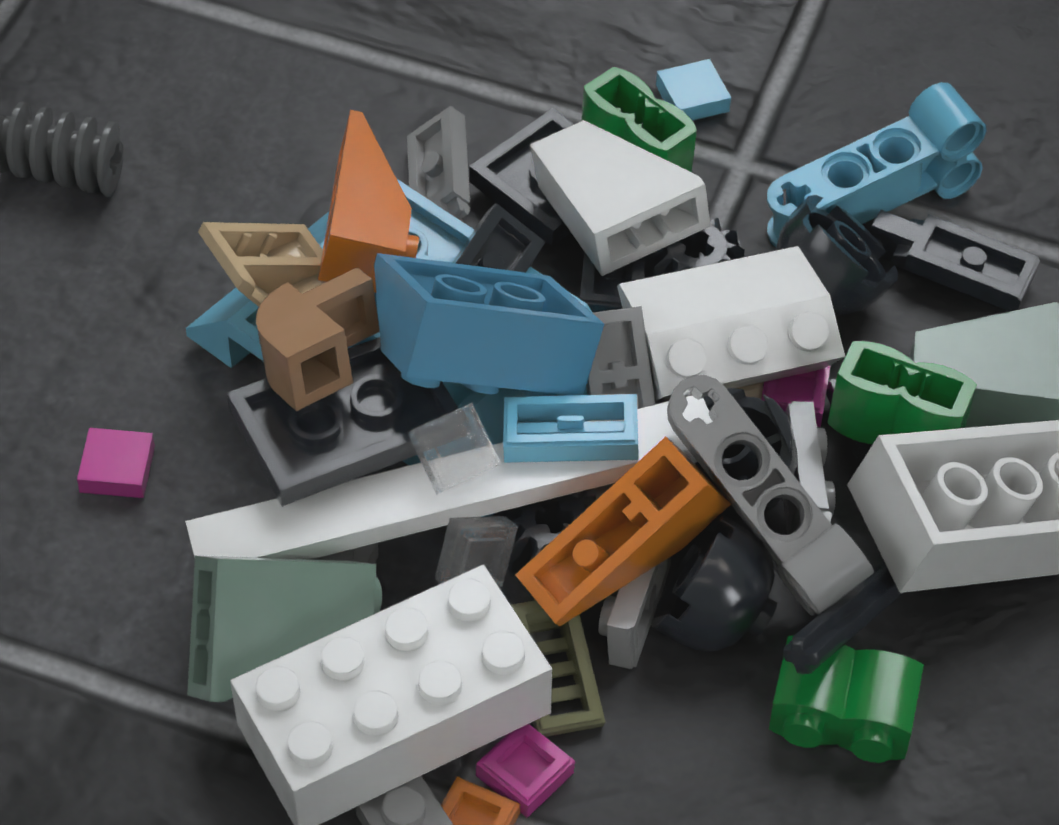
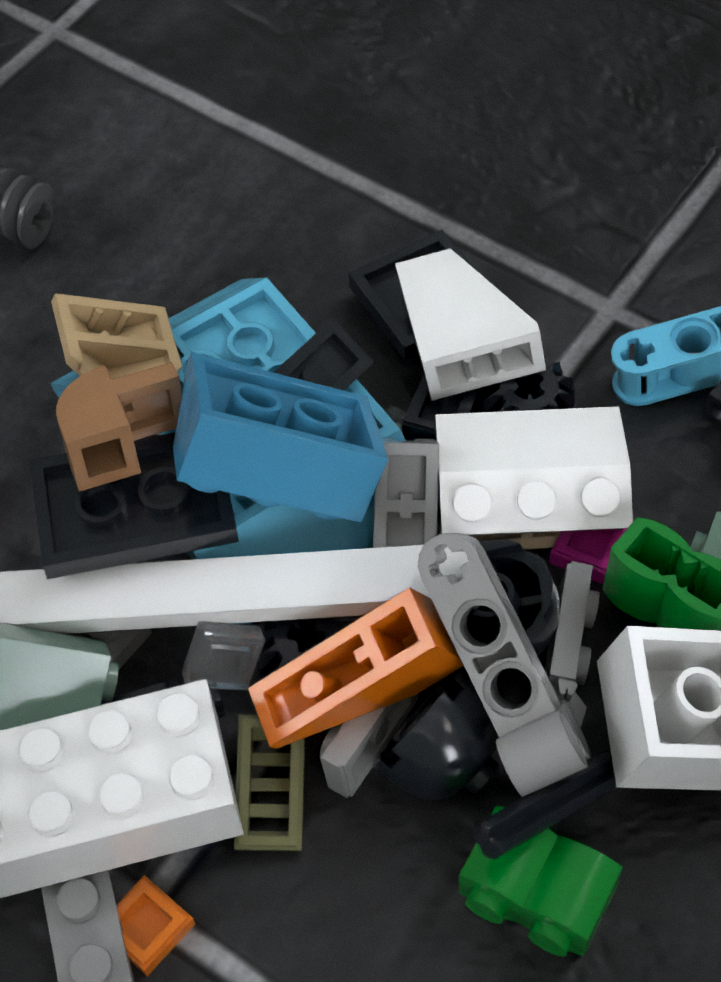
camera: 20 degrees right, 5 degrees up
orange slope [318,109,419,293] -> none
light grey hinge [407,106,470,222] -> none
clear tile [408,403,501,494] -> none
dark pink tile [476,724,575,818] -> none
medium azure tile [503,394,639,463] -> none
green brick [581,67,697,172] -> none
medium azure tile [656,59,731,120] -> none
black cylinder [776,195,898,316] -> none

